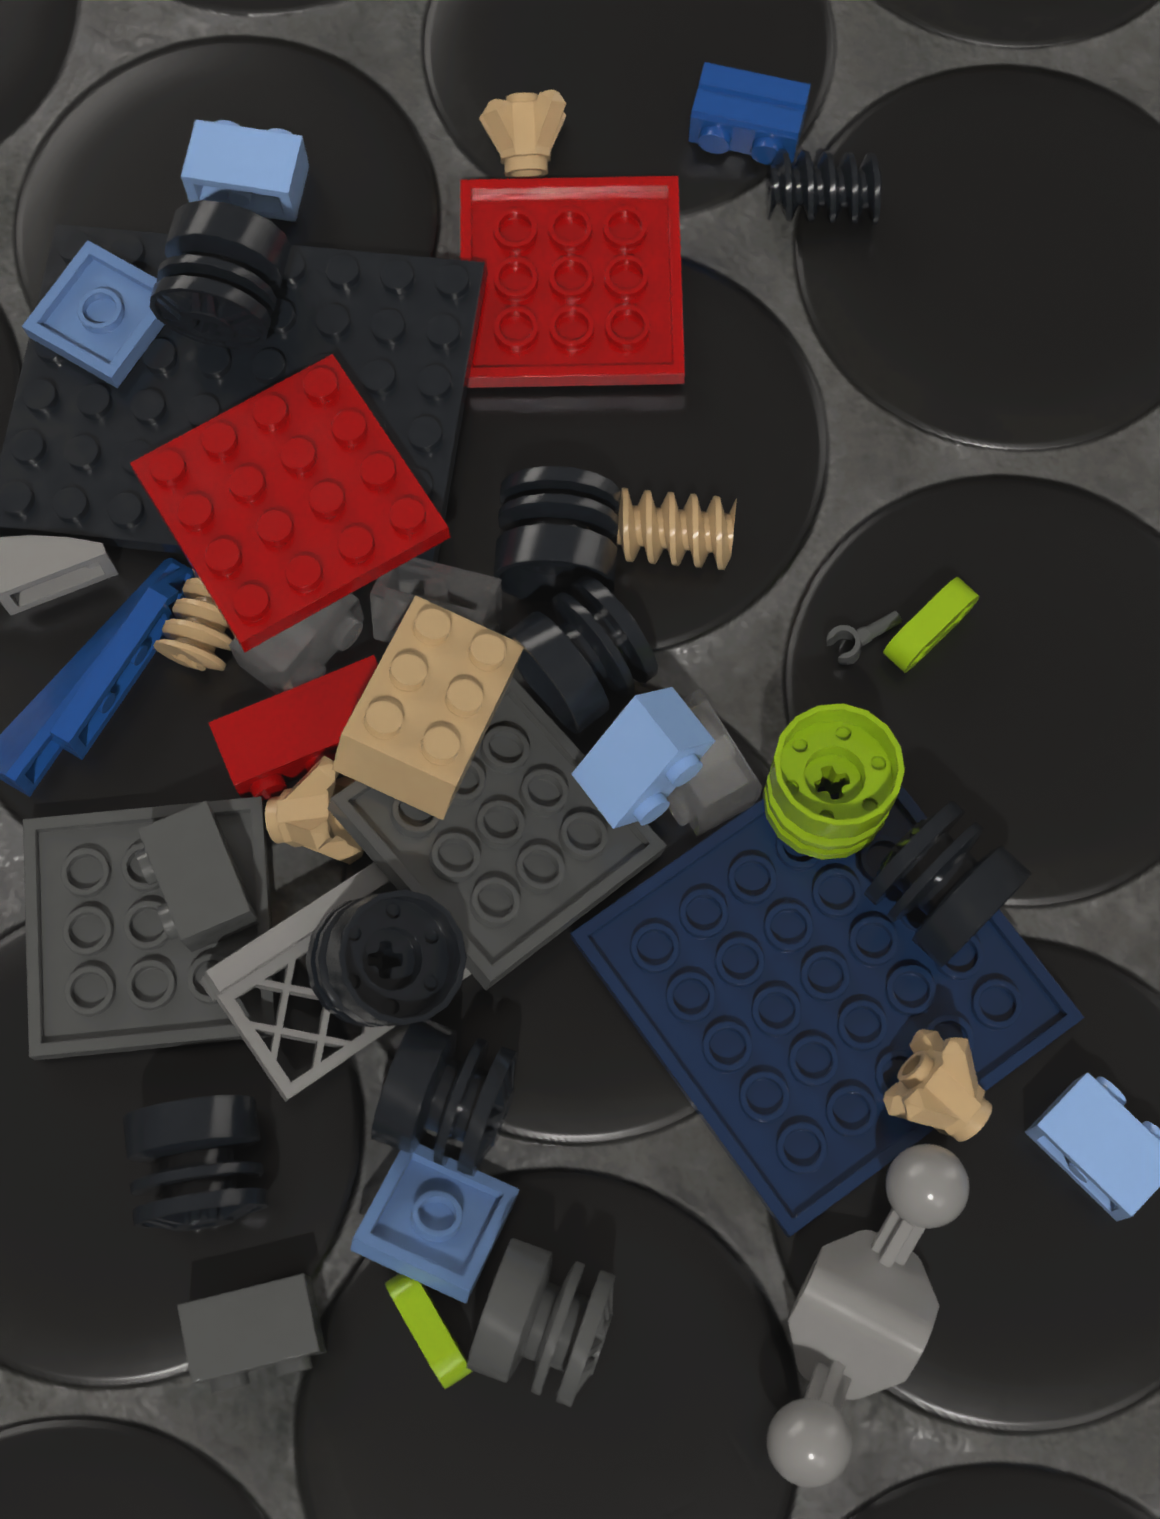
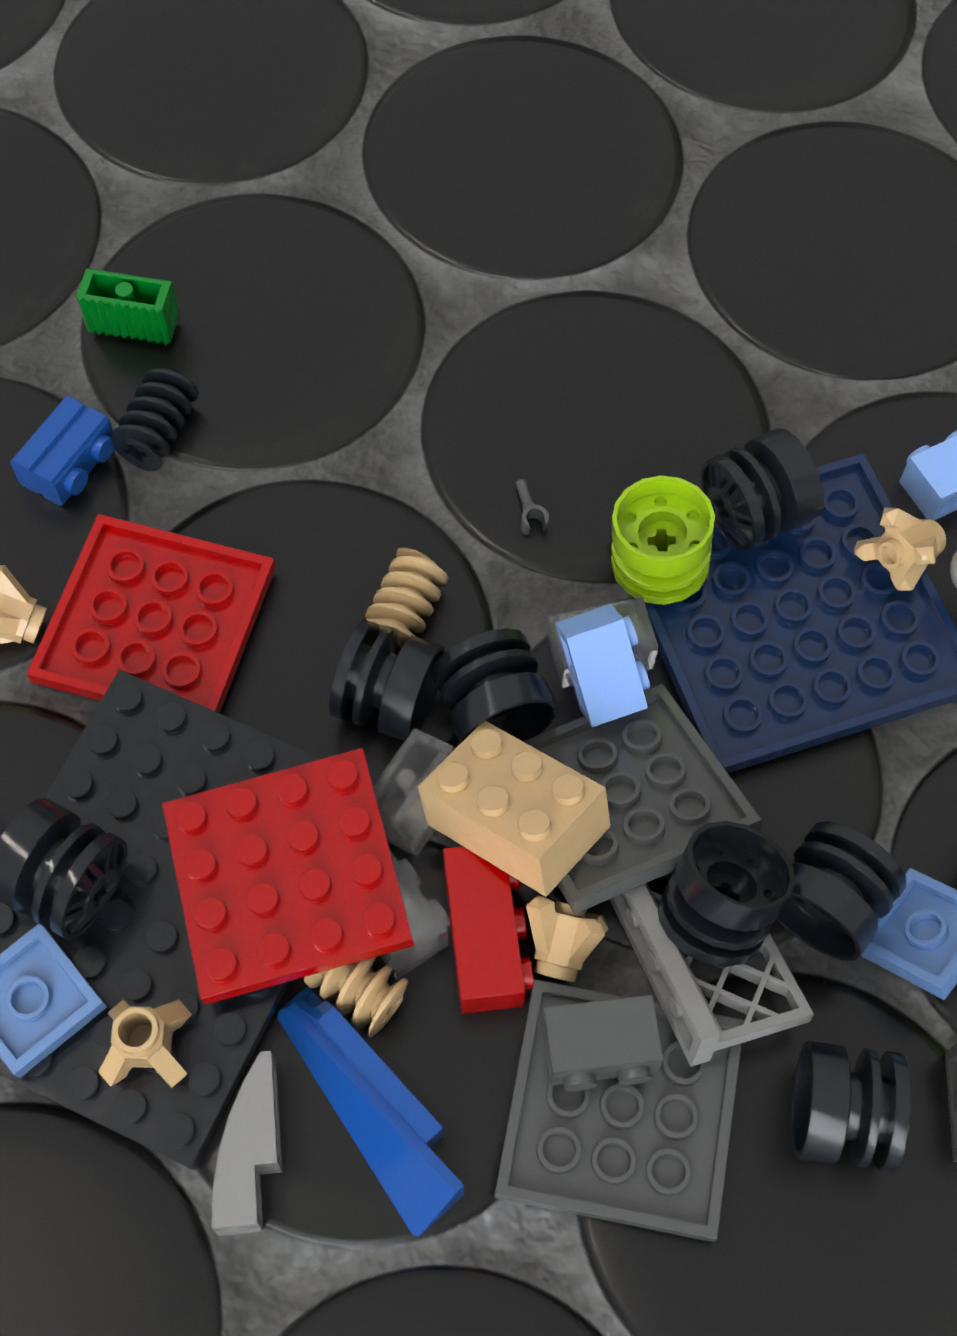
camera: 75 degrees left, 10 degrees down
lime beam [883,577,979,673] -> none
none -> green brick [76,268,180,345]
none -> tan rock [98,999,192,1088]

